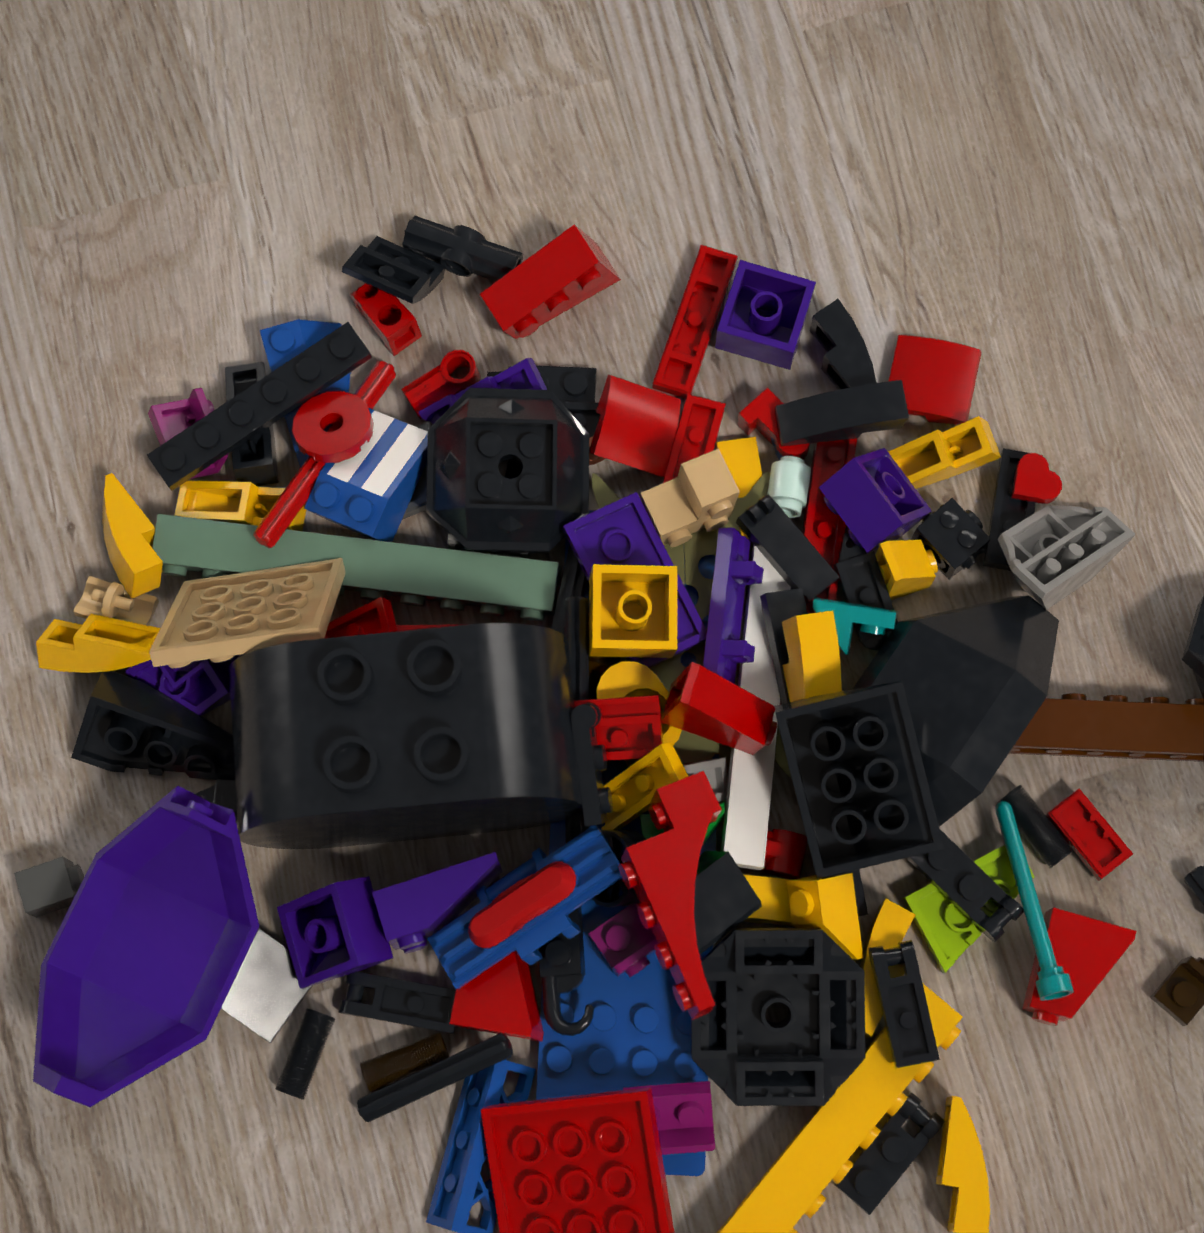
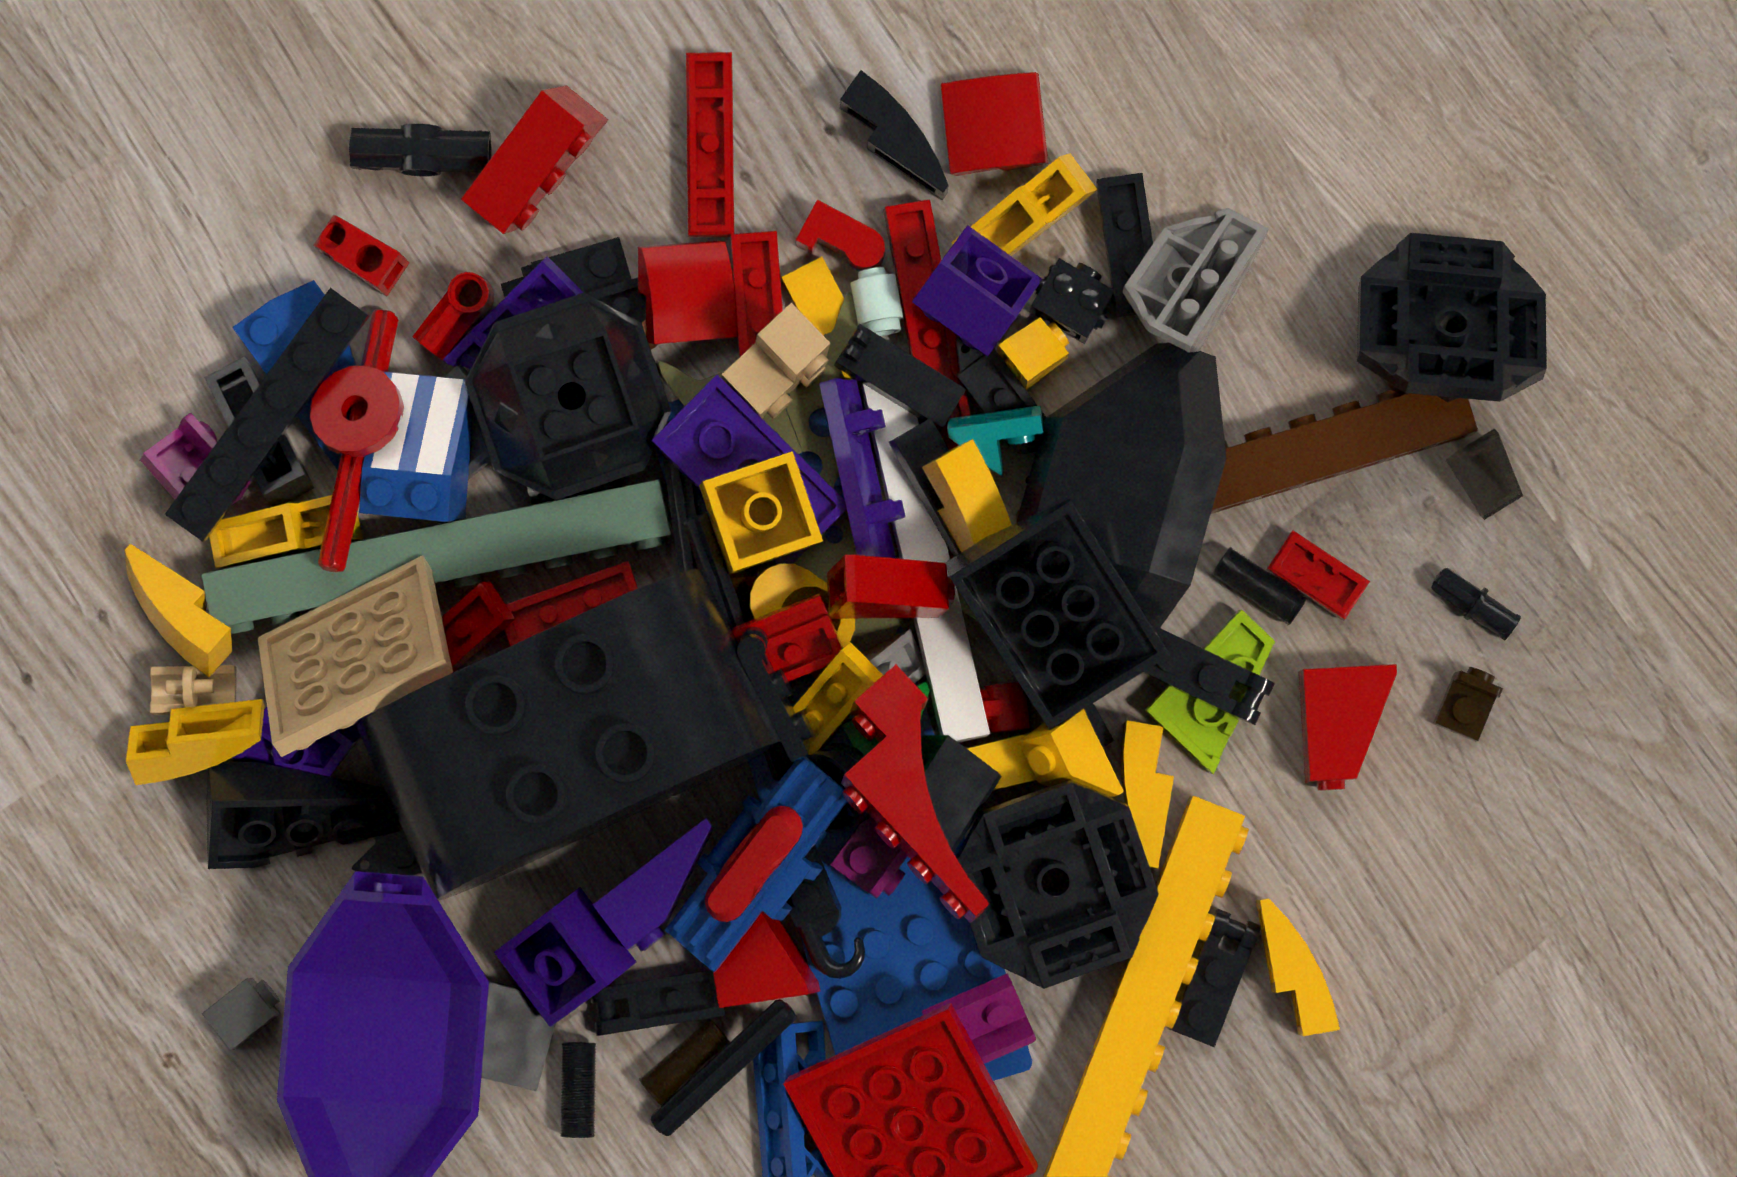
camera: 25 degrees left, 10 degrees up
black slope [342,236,446,304] -> none
dark purple slope [715,260,816,370] -> none
black slope [774,380,909,446] -> none
black plate [869,940,940,1069] -> none
teal piece [995,801,1074,1001] -> none
red tile [1011,453,1062,504] -> none

